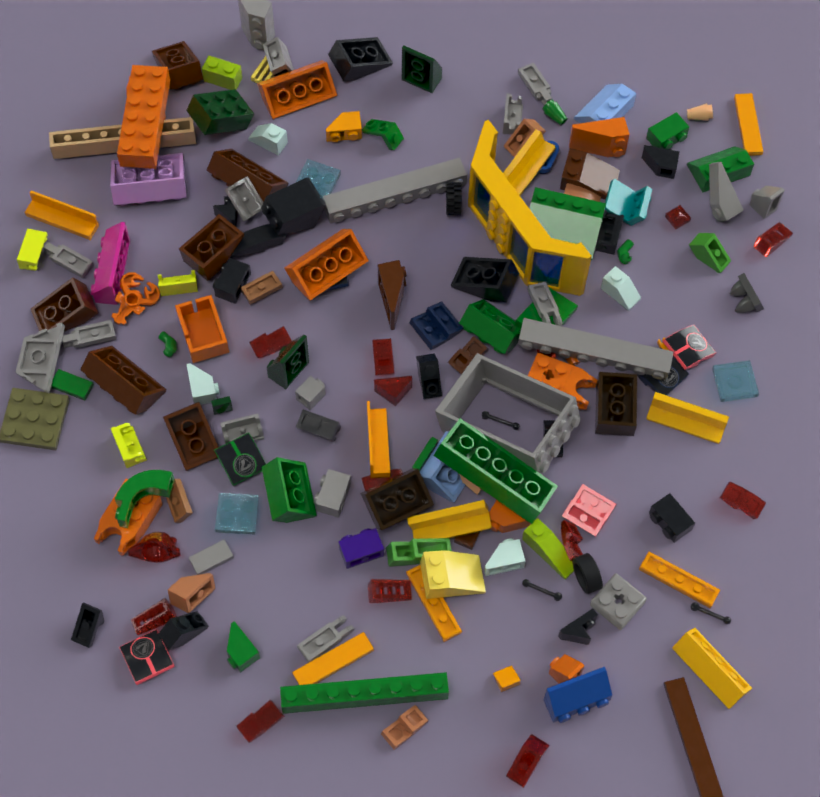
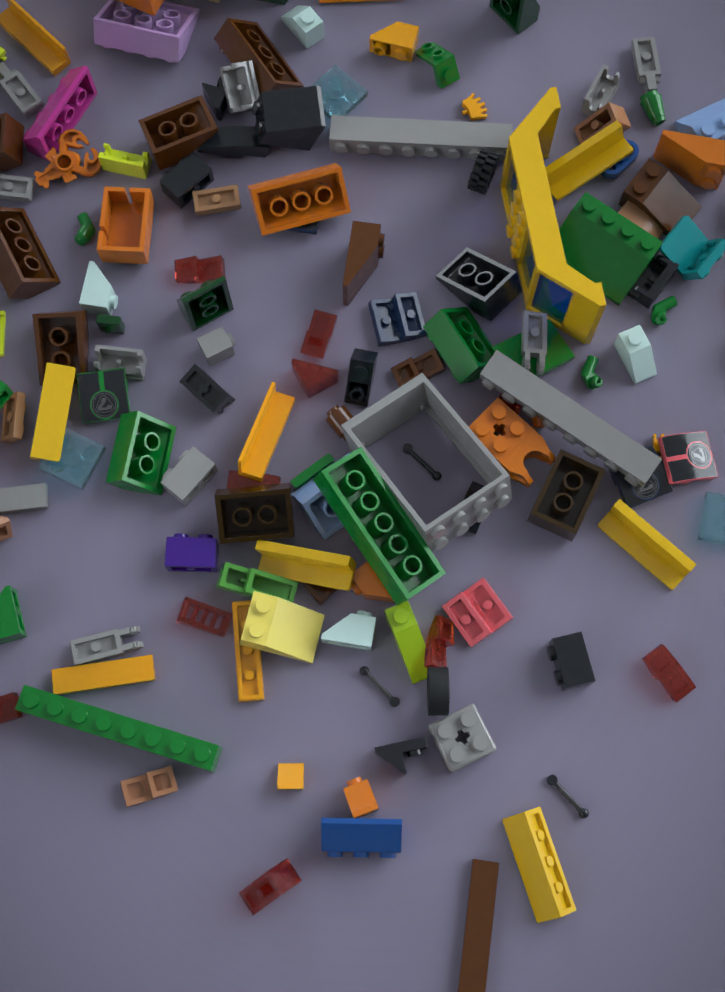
camera: 25 degrees right, 10 degrees up
light orange tile [639,551,720,609] -> none
none -> yellow panel [30,362,76,462]
none -> reddish brown brick [326,405,353,441]
none -> light orange piece [461,93,487,121]
none -> green arm [580,355,603,390]

